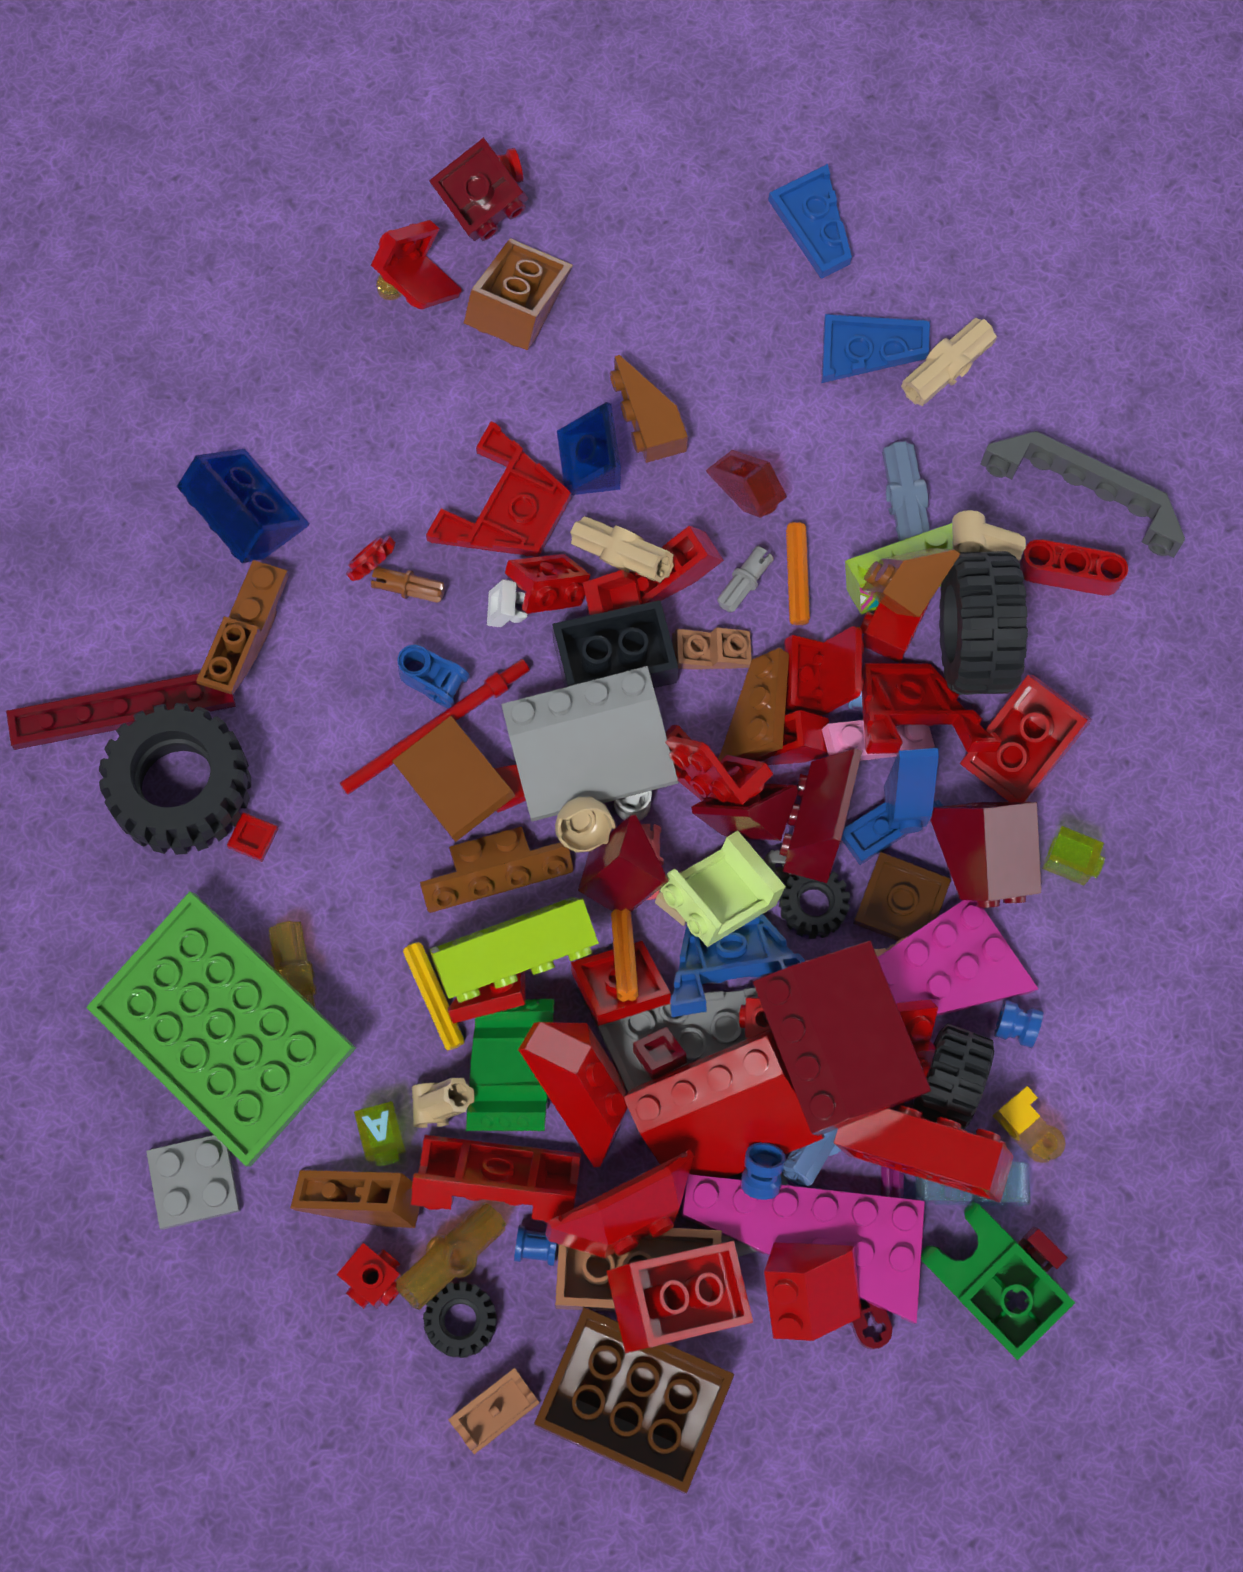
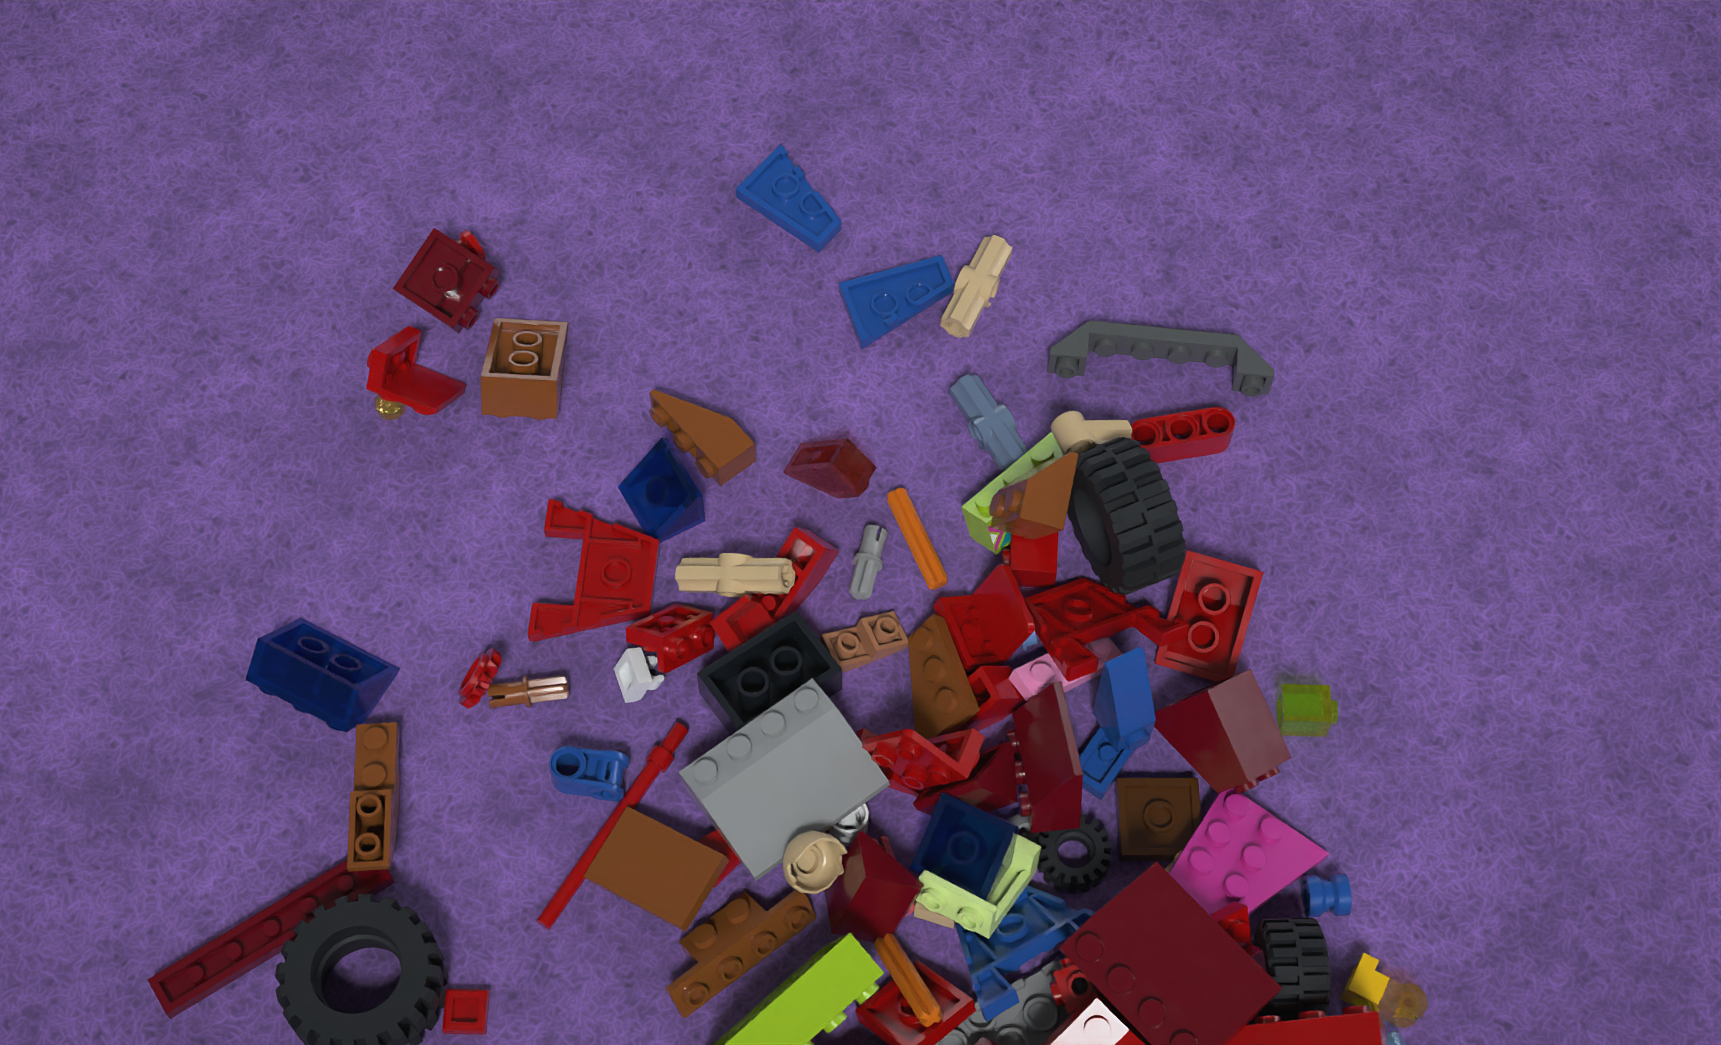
camera: 20 degrees left, 10 degrees down
none -> clear blue slope [909,792,1019,902]

